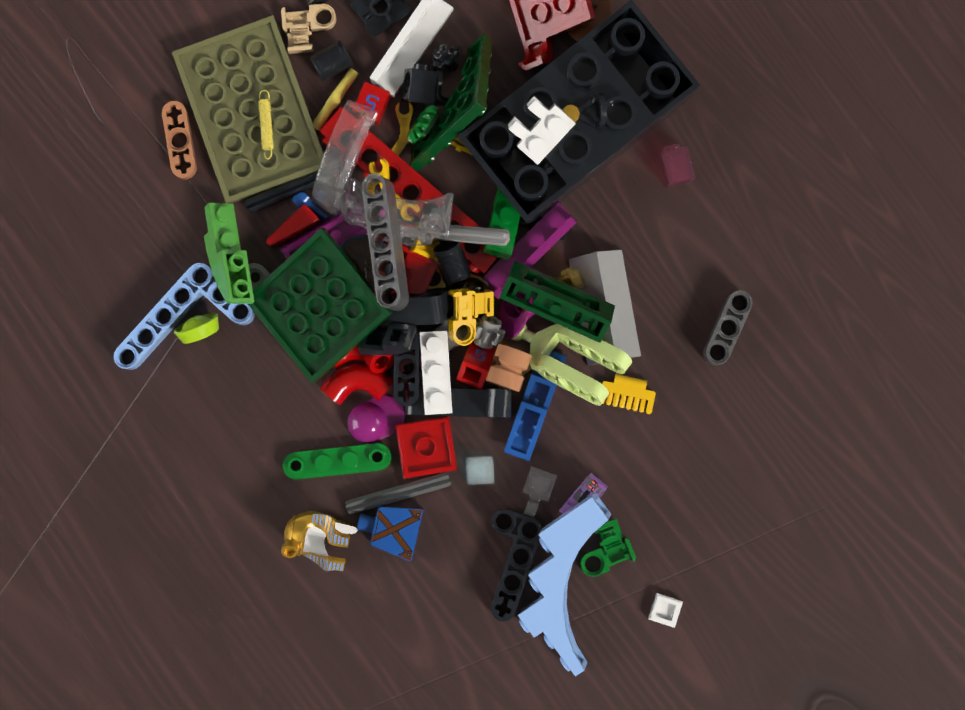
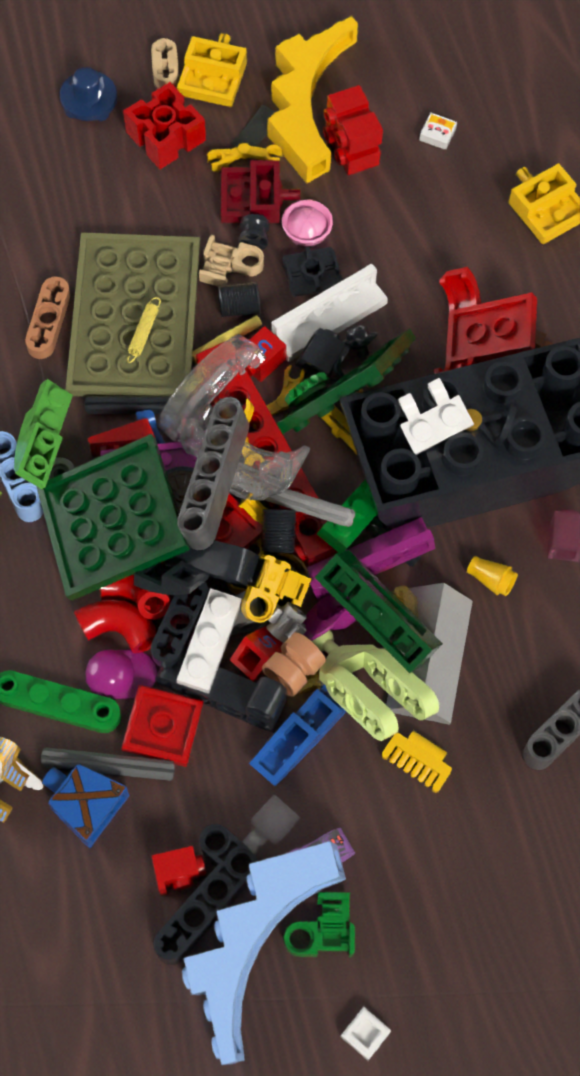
camera: 15 degrees right, 20 degrees down
clear light blue slope [466,456,494,485] -> none
none -> red brick [152,846,206,896]
none -> yellow cone [467,556,518,596]

